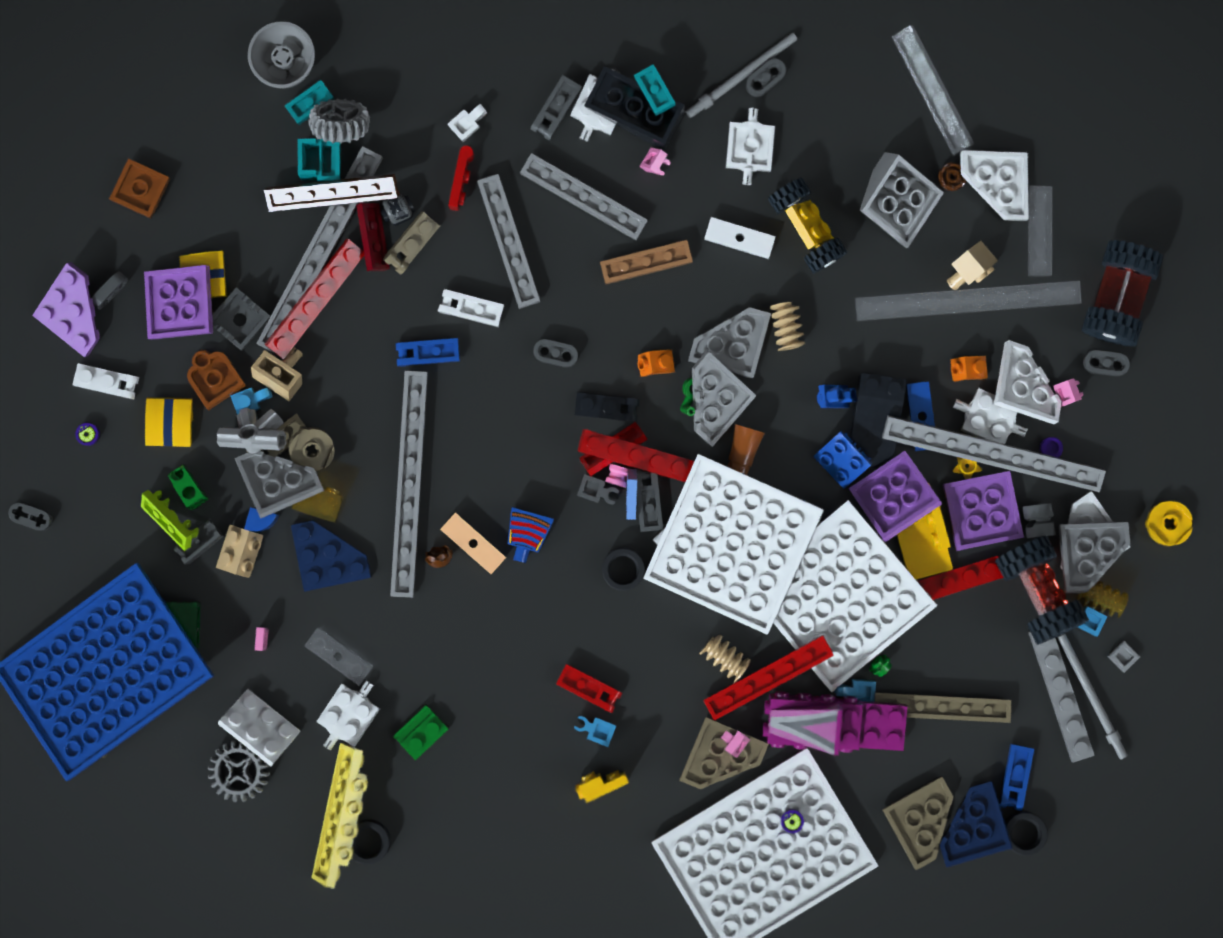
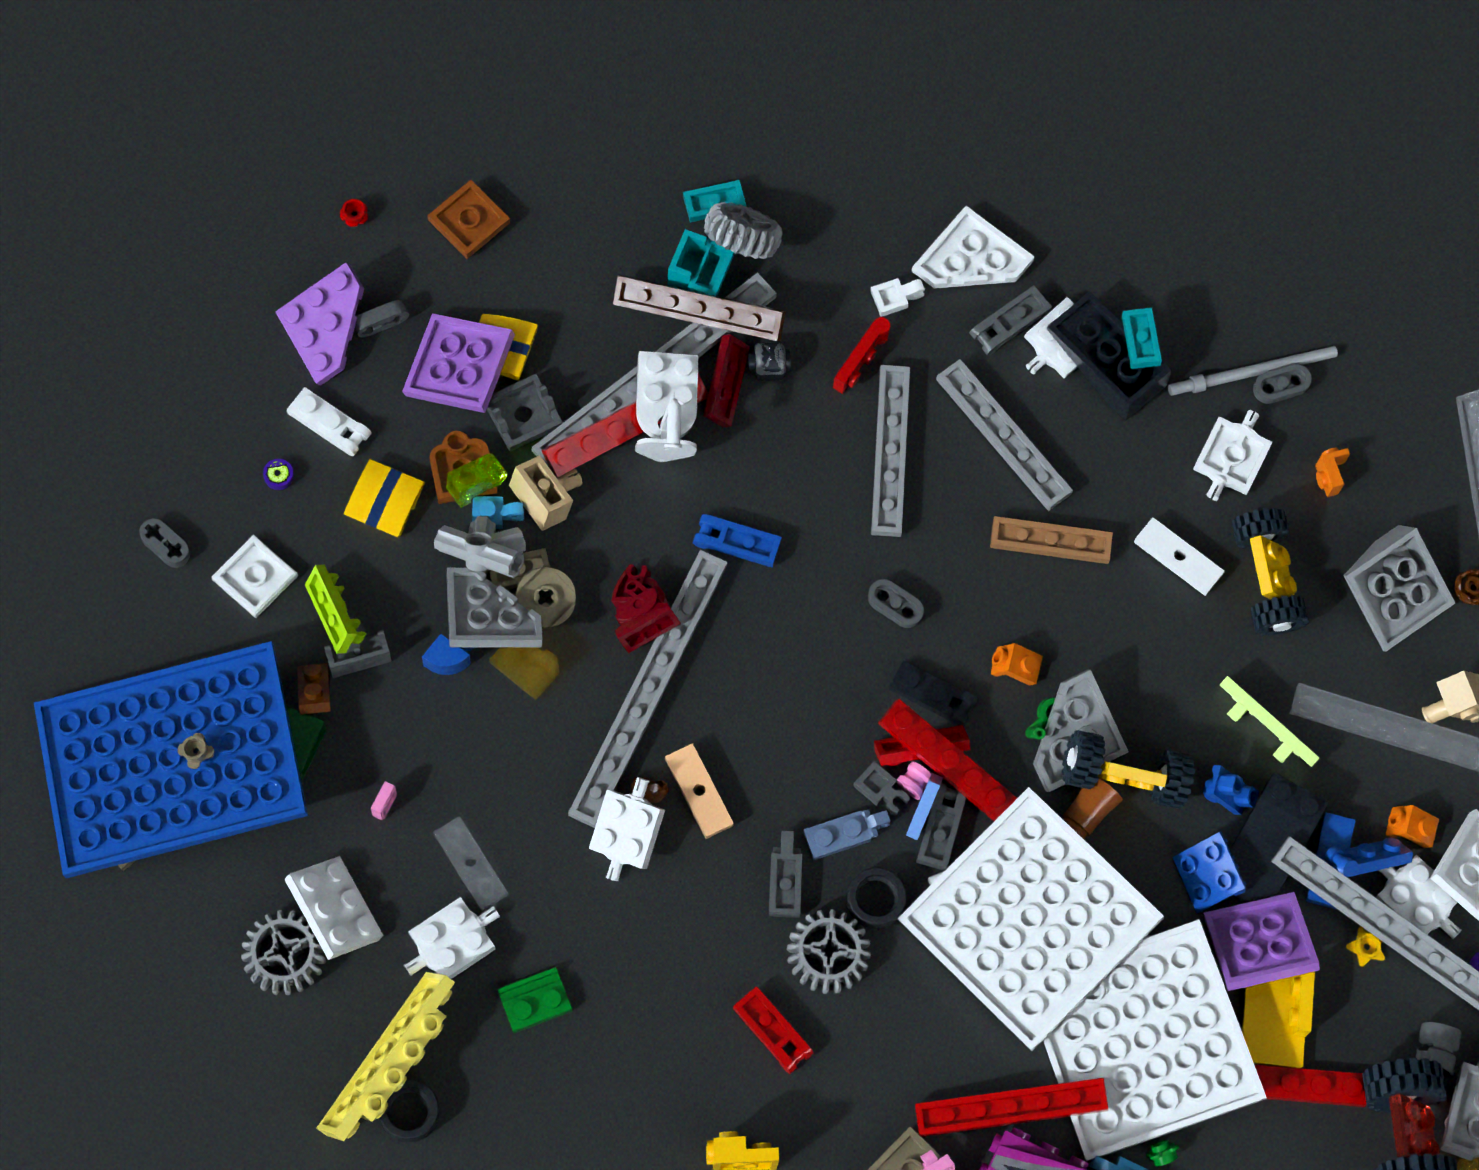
camera: 20 degrees right, 15 degrees down
green leg [168,464,209,510] -> none
tan bracket [216,525,263,578] -> none
light grey piece [248,22,315,89] -> none
dark blue plate [291,521,372,592] -> none
dark tan plate [383,211,440,274] -> none
white plate [438,289,504,327] -> none
blue torso [508,507,554,563] -> none
dark azure plate [574,716,616,747] -> none
bright pink tile [640,148,670,175] -> none
light grey plate [688,307,771,379] -> none
tan piece [699,635,750,683] -> none
tan piece [770,302,805,351] -> none
medium lavender plate [943,471,1024,551] -> none
none -> dark tan plate [178,733,215,769]
none -> white tile [212,534,298,618]
none -> reddish brown plate [297,663,331,715]
none -> red plate [340,199,368,227]
none -> clear neon green leg [446,454,508,508]
none -> white plate [589,777,665,881]
none -> dark red piece [611,564,681,653]
none -> white plate [635,351,698,462]
none -> dark grey hinge [769,831,802,918]
none -> light grey gear [787,909,871,994]
none -> sand blue hinge [803,810,891,860]
none -> white plate [912,206,1034,289]
none -> black plate [1062,730,1195,809]
none -> yellowish green hinge [1220,676,1320,767]
none -> orange bracket [1315,447,1350,497]
none -> blue plate [1324,838,1413,877]

